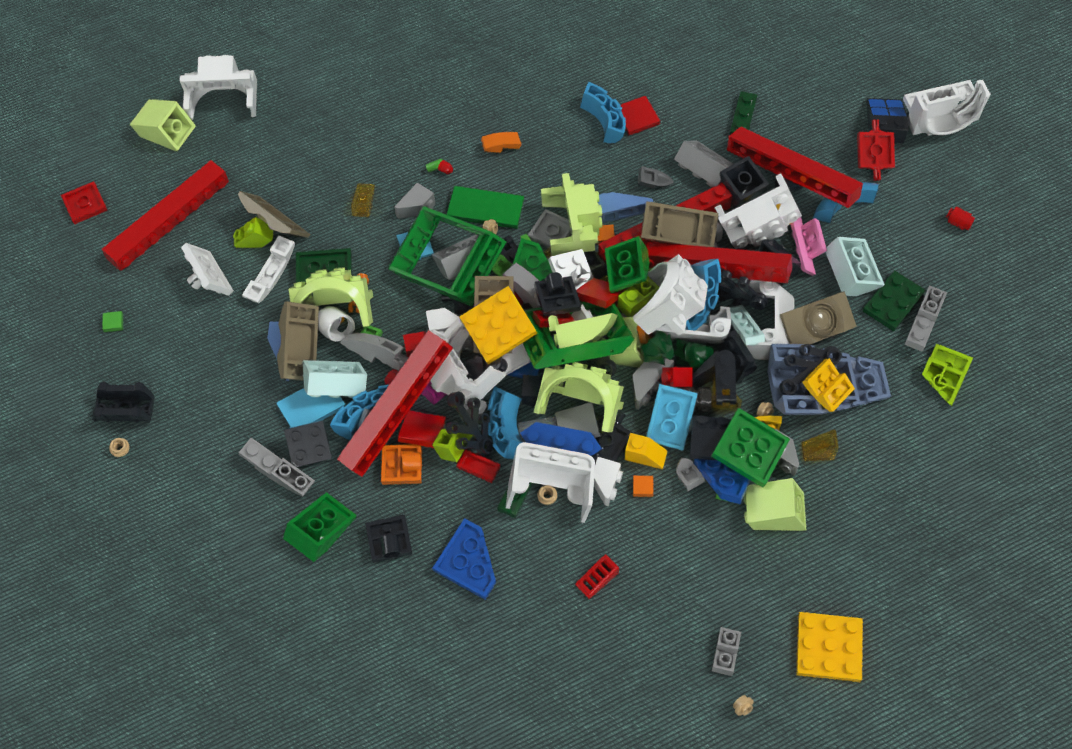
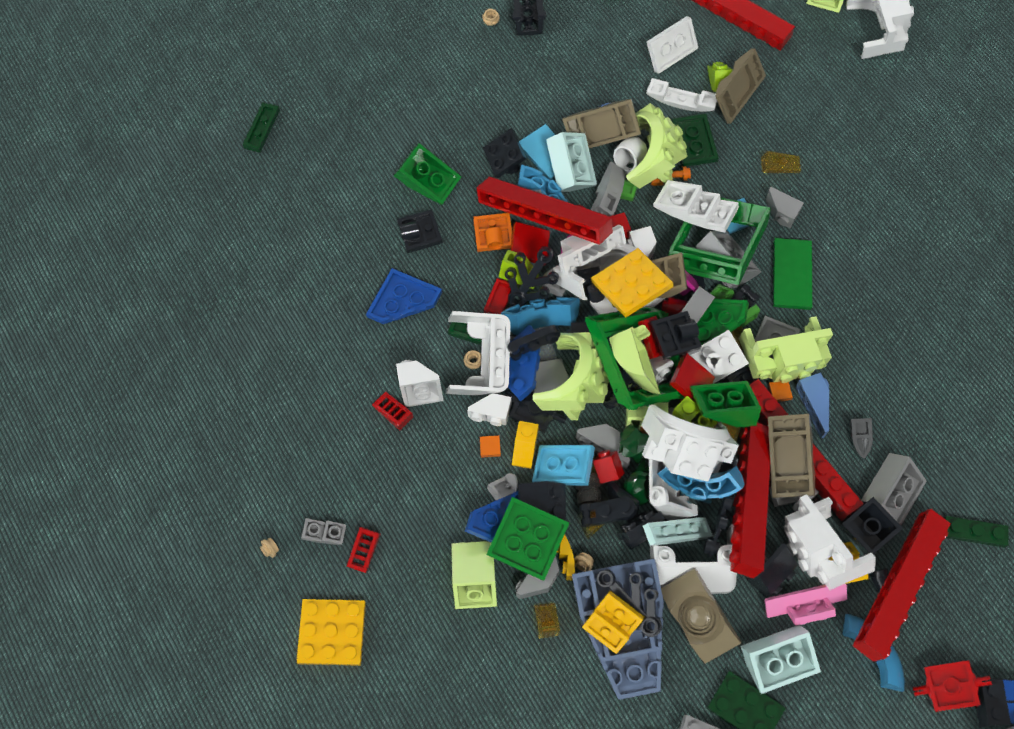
camera: 85 degrees right, 5 degrees up
light grey slope [239,438,315,497] -> none
arm [426,159,453,174] -> none
orange slope [481,132,521,153] -> none
tan plate [483,219,498,234] -> none
dark azure brick [580,82,626,143] -> none
red tile [620,96,660,136] -> none
none -> dark green plate [243,102,280,153]
none -> red slope [346,527,381,573]
none -> white slope [396,360,443,407]
none -> black plate [508,325,561,361]
none -> white slope [653,180,739,233]

